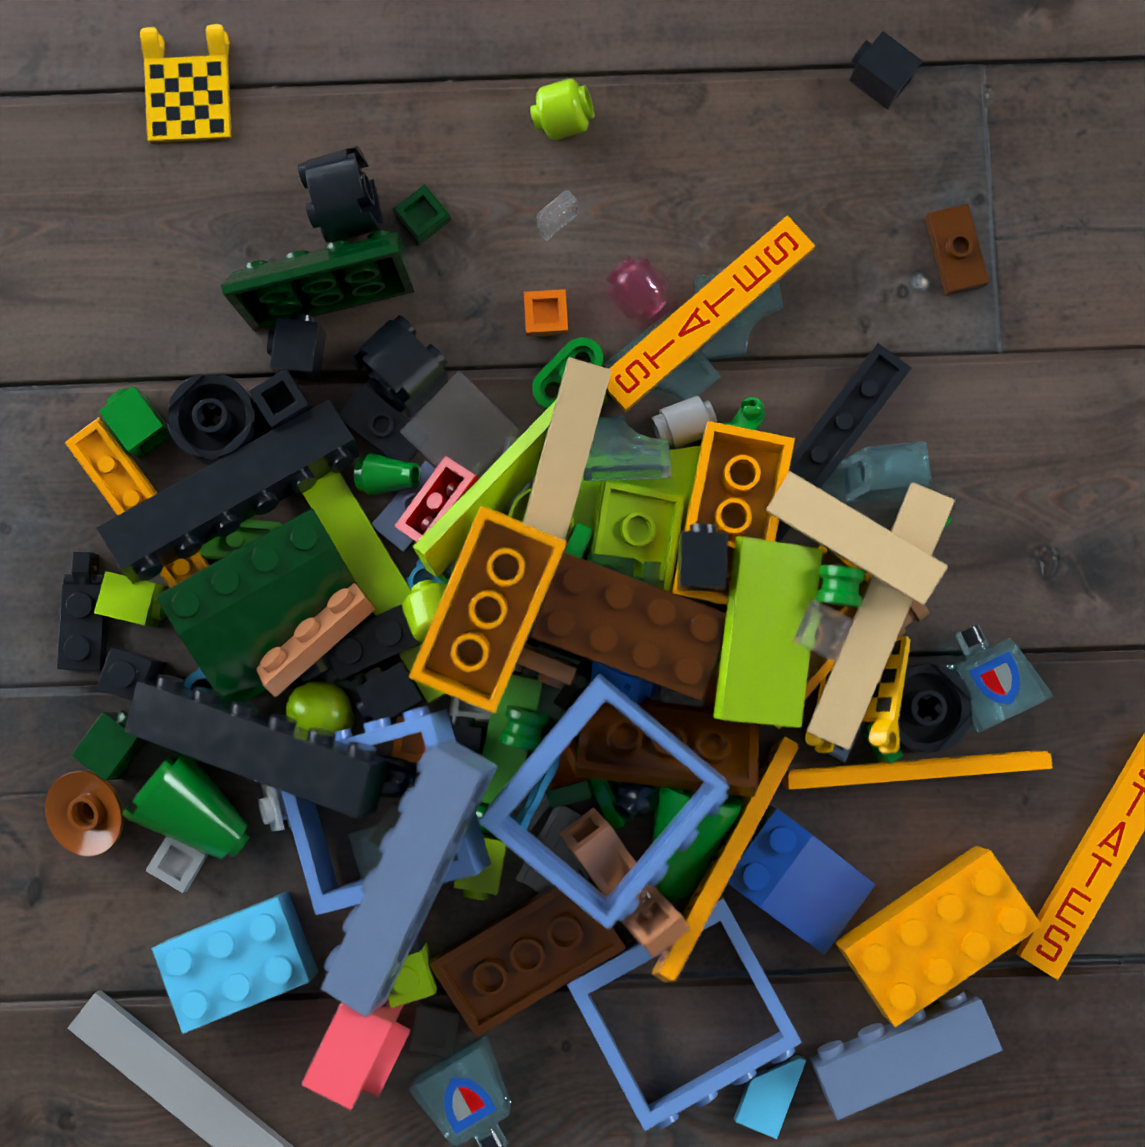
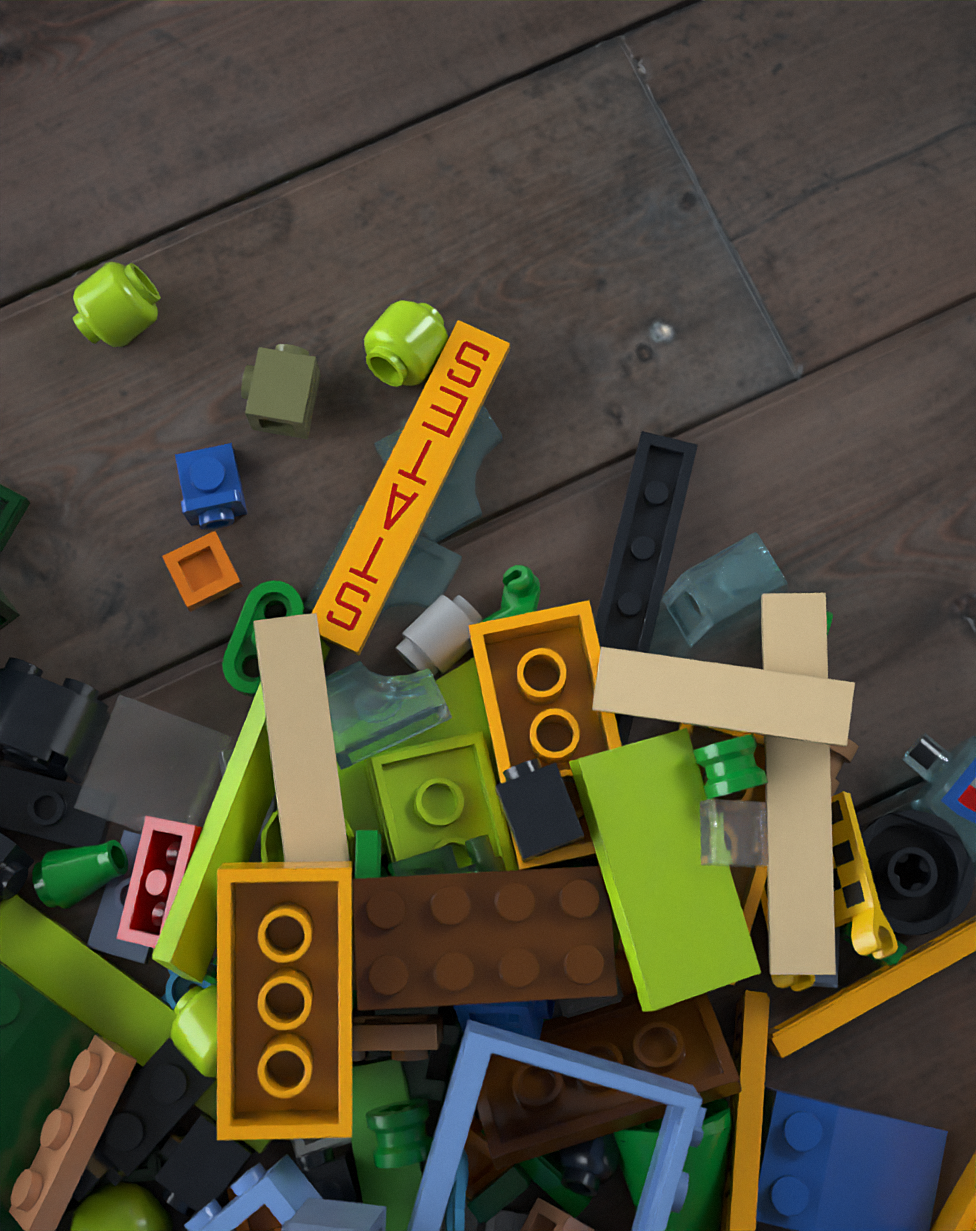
camera: 25 degrees left, 5 degrees down
clear tile [536,190,578,241] -> none
clear pink head [606,256,668,319] -> none
black brick [849,31,922,110] -> none
reddish brown plate [925,204,990,296] -> none
none -> blue bracket [175,443,247,530]
none -> olive brick [241,344,321,439]
none -> lime head [364,300,449,387]

